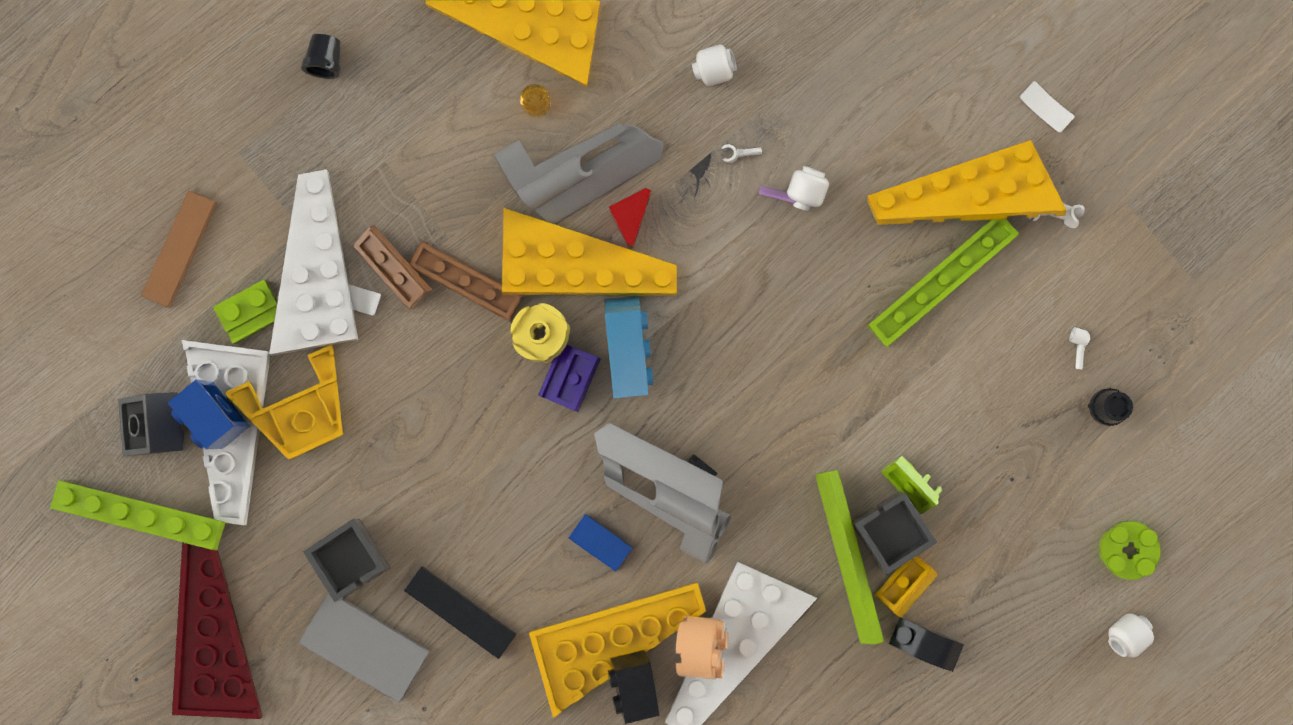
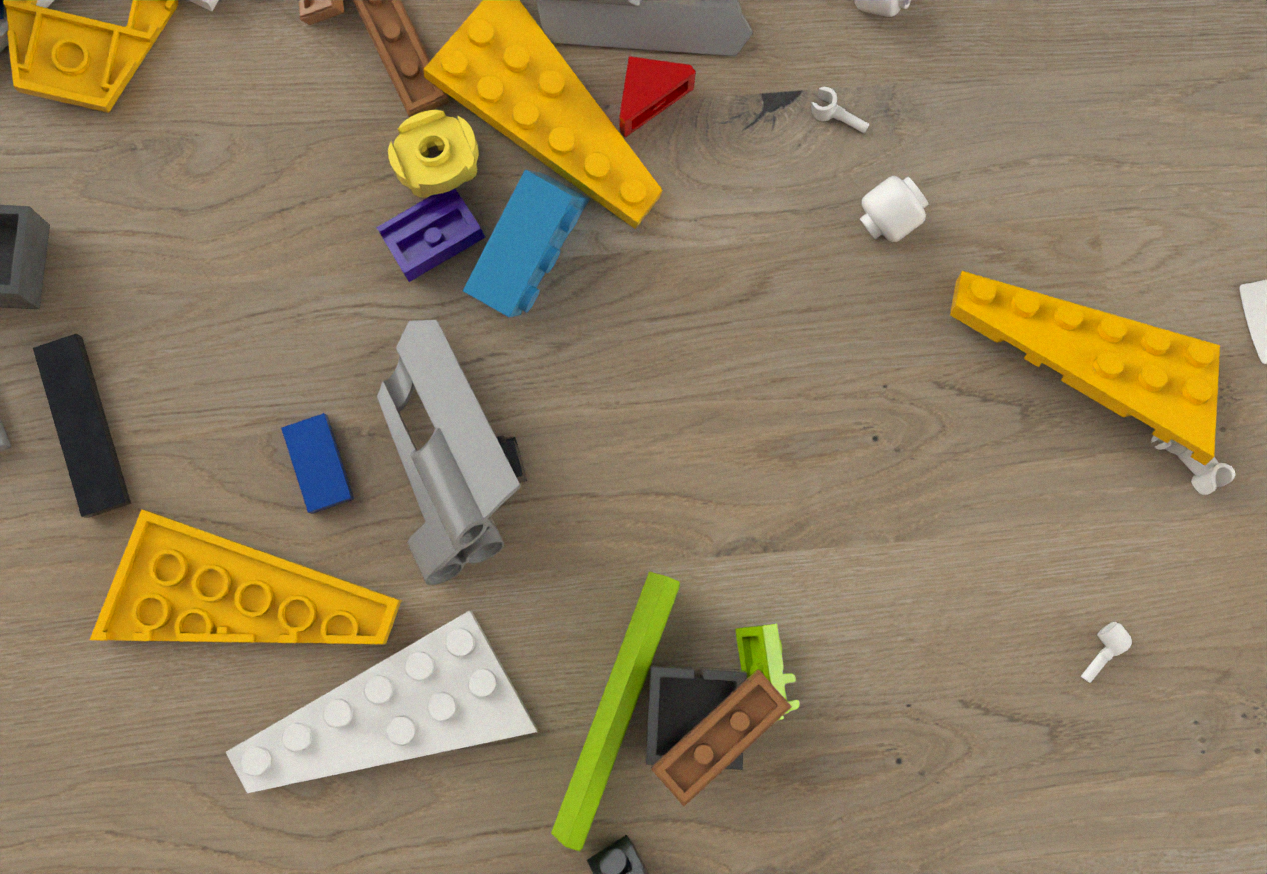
camera: 30 degrees right, 5 degrees down
black brick [608,650,660,724] -> none
light nougat brick [676,616,729,680] -> none
lavender window [759,185,812,208] -> none
lime plate [867,219,1019,348] -> none
yellow slope [874,556,938,617] -> none
black piece [1088,388,1133,426] -> none
none -> medium nougat tile [651,669,792,806]

